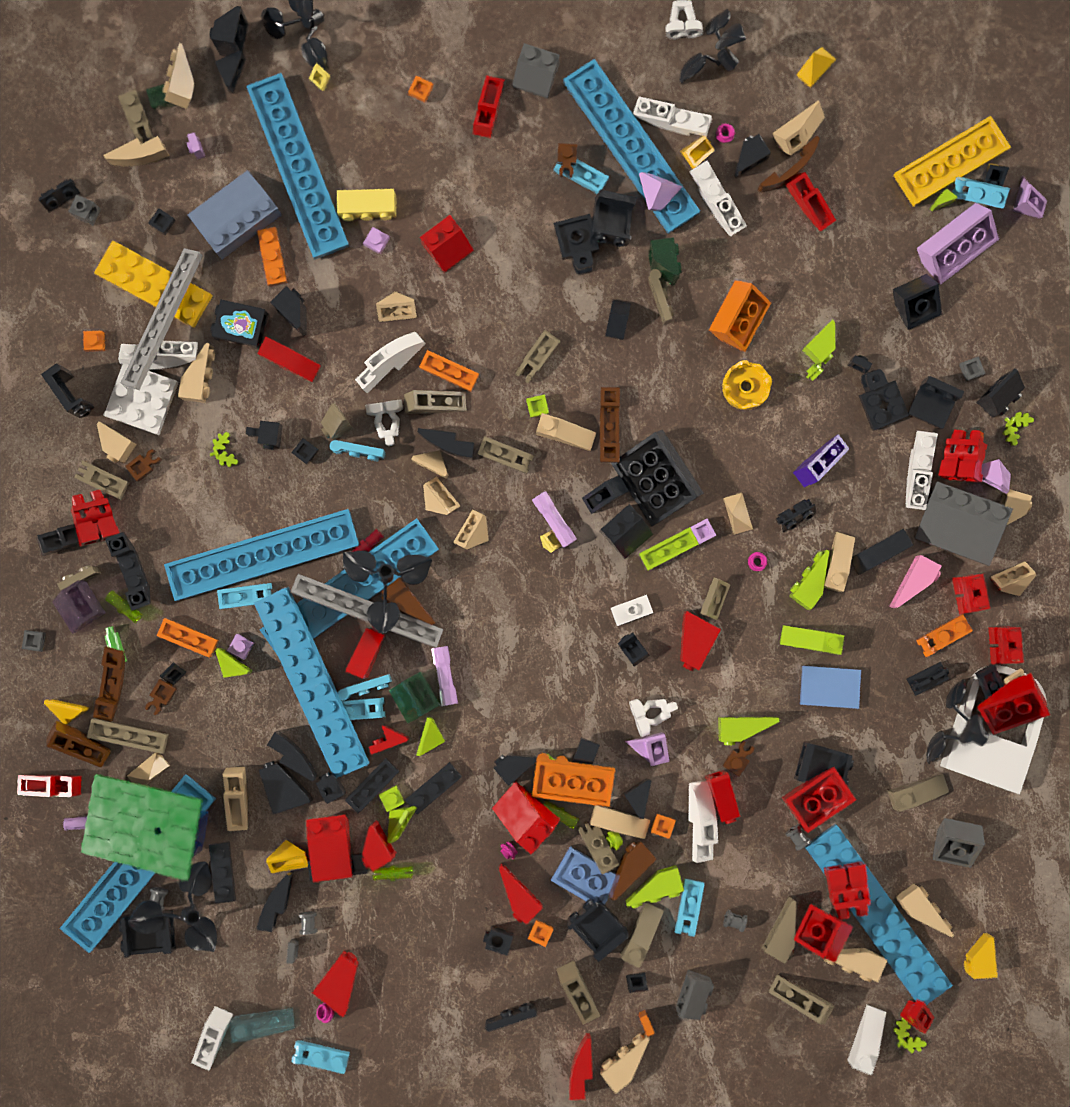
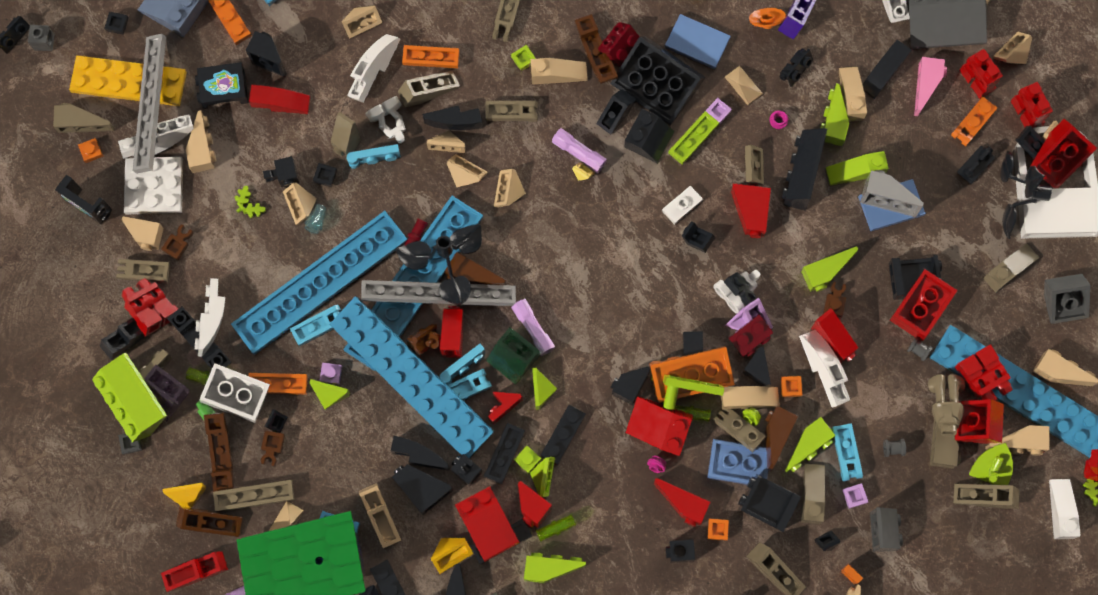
camera: 20 degrees left, 10 degrees down
none -> dark tan slope [53,103,114,133]
none -> lime slope [92,353,167,443]
none -> white slope [195,278,225,357]
none -> white slope [199,363,270,423]
none -> tan slope [283,183,317,225]
none -> clear light blue cone [304,204,326,234]
none -> reddish brown hips [406,324,441,355]
none -> lime slope [524,553,586,583]
none -> dark red bracket [598,22,639,67]
none -> lime piece [663,374,725,410]
none -> medium blue tile [665,14,731,69]
none -> black plate [724,272,757,305]
none -> dark red bracket [728,314,773,357]
none -> orange dish [749,8,786,29]
none -> black slope [781,128,827,211]
none -> lavender plate [842,483,868,509]
none -> light grey slope [860,170,924,217]
none -> dark tan piece [928,374,966,436]
none -> lime shield [969,443,1013,485]

